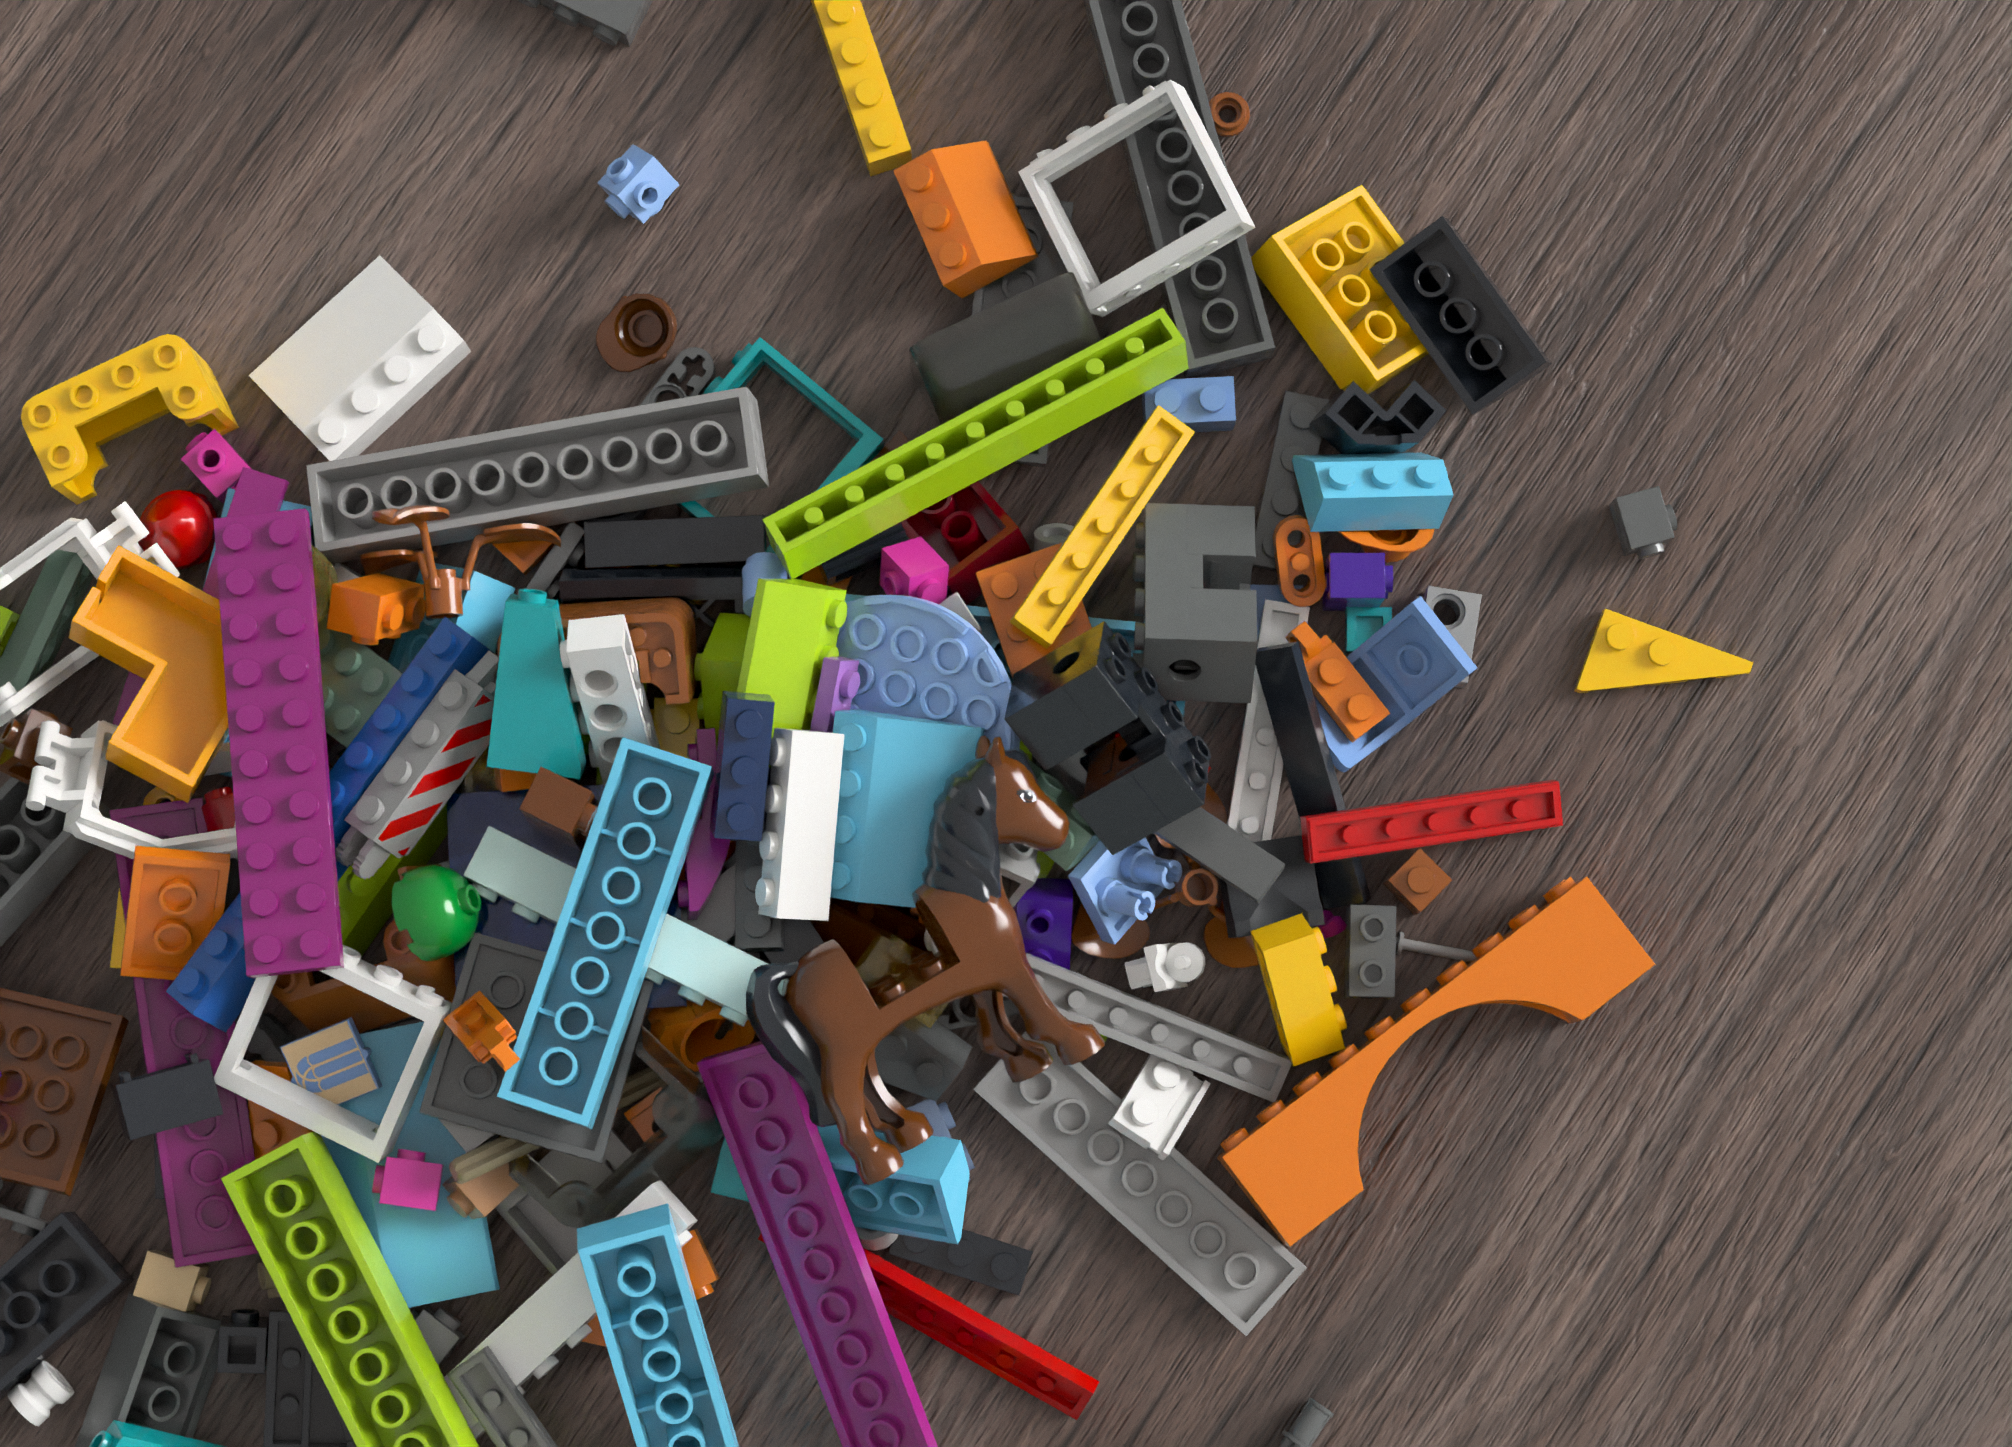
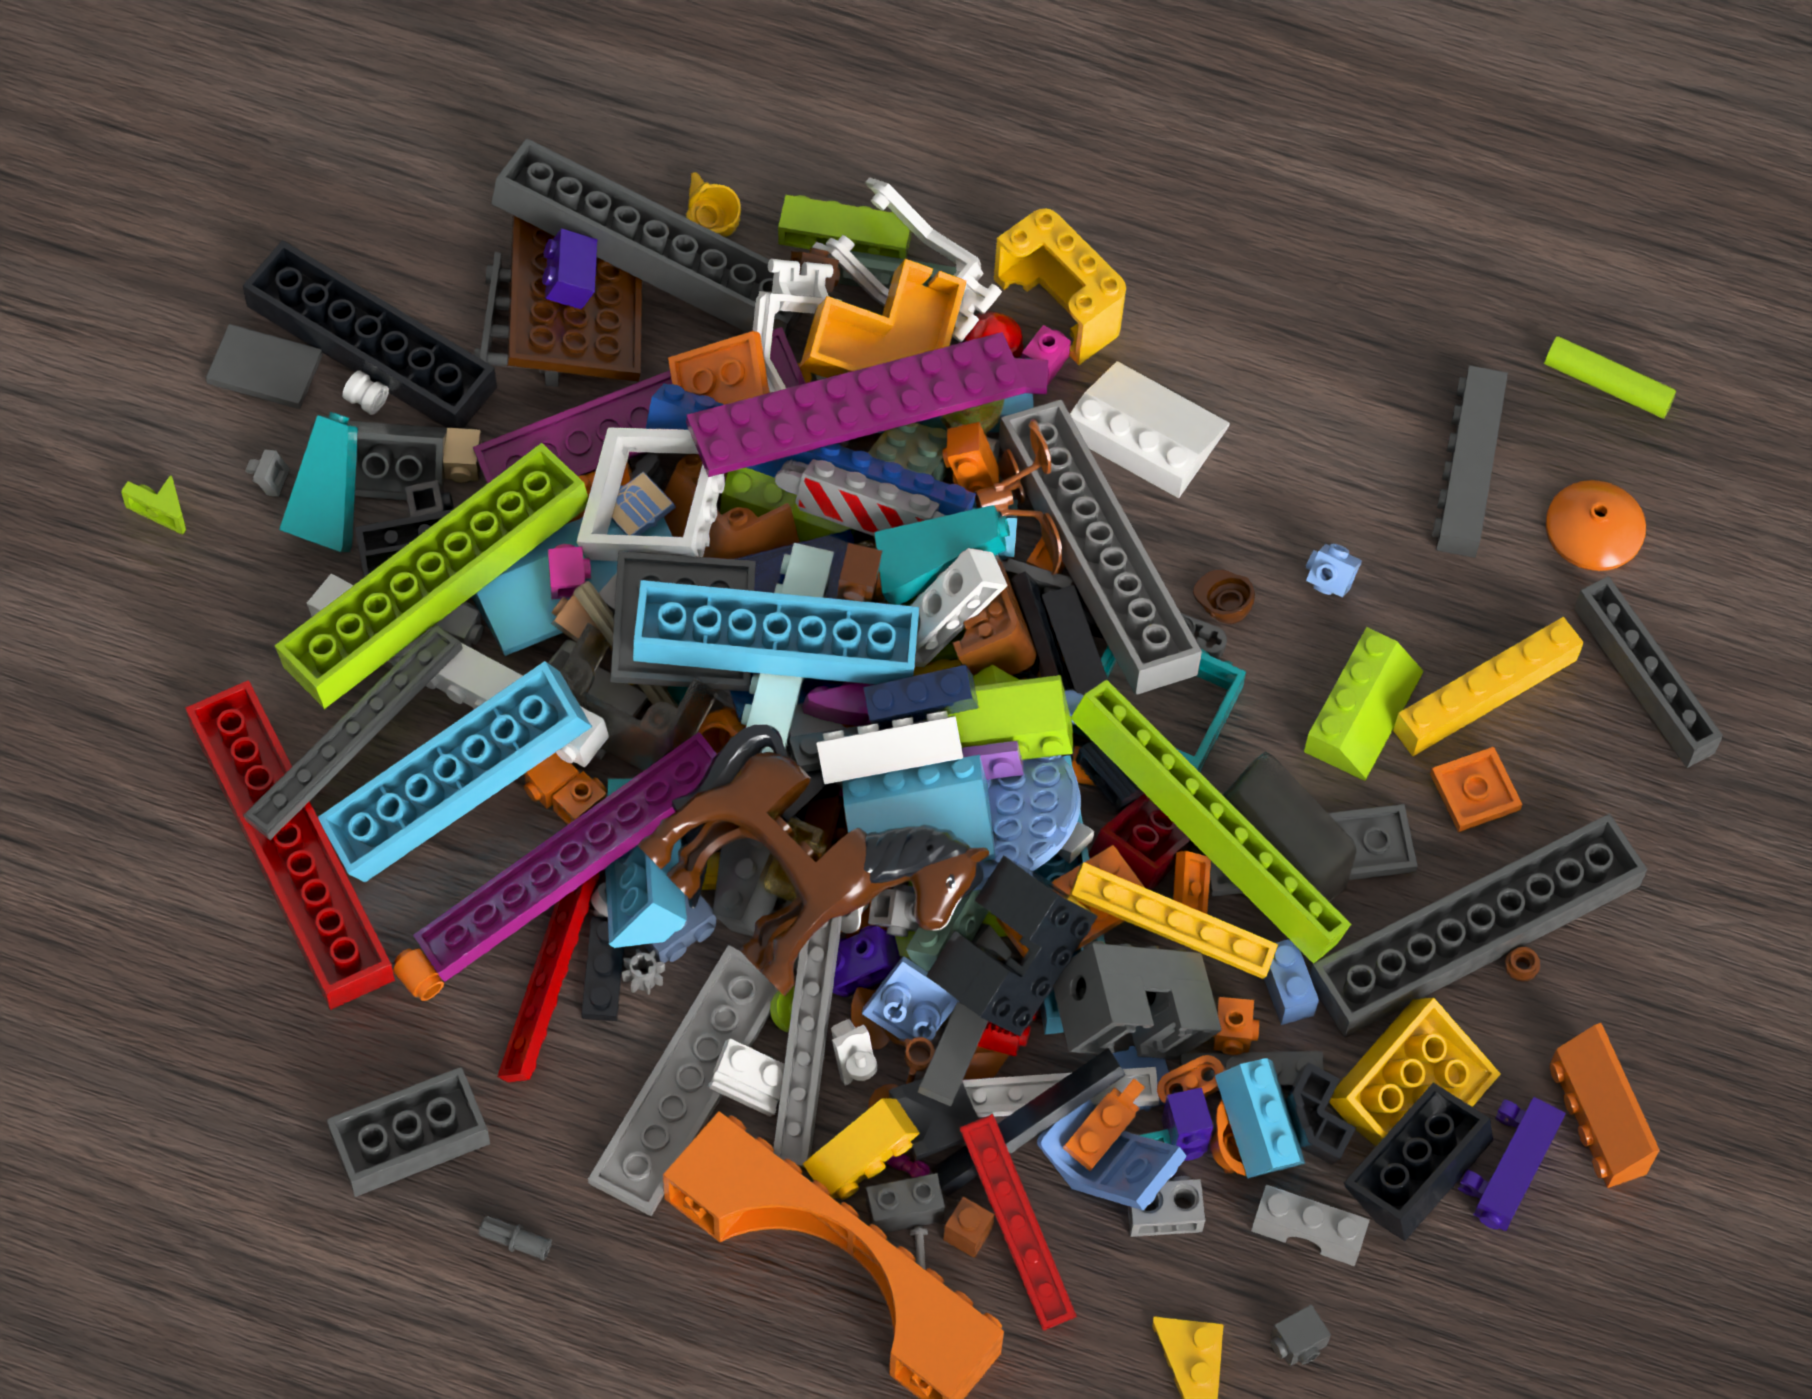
camera: 75 degrees right, 20 degrees down
black container [110,1052,223,1140] -> none
green cylinder [392,865,481,961] -> none
orange hinge [443,990,521,1072] -> none
dark pink brick [879,536,949,604] -> none
orange slope [893,140,1039,298] -> none
white window [1018,80,1256,317] -> none
none -> orange brick [552,771,607,825]
none -> light grey gear [622,949,665,995]
none -> orange plate [1173,851,1211,914]
none -> orange brick [1213,997,1259,1055]
none -> light grey arch [1251,1185,1370,1266]
none -> lime slope [1304,627,1424,781]
none -> orange plate [1430,747,1523,832]
none -> dark purple brick [1458,1097,1566,1231]
none -> orange slope [1550,1023,1659,1188]

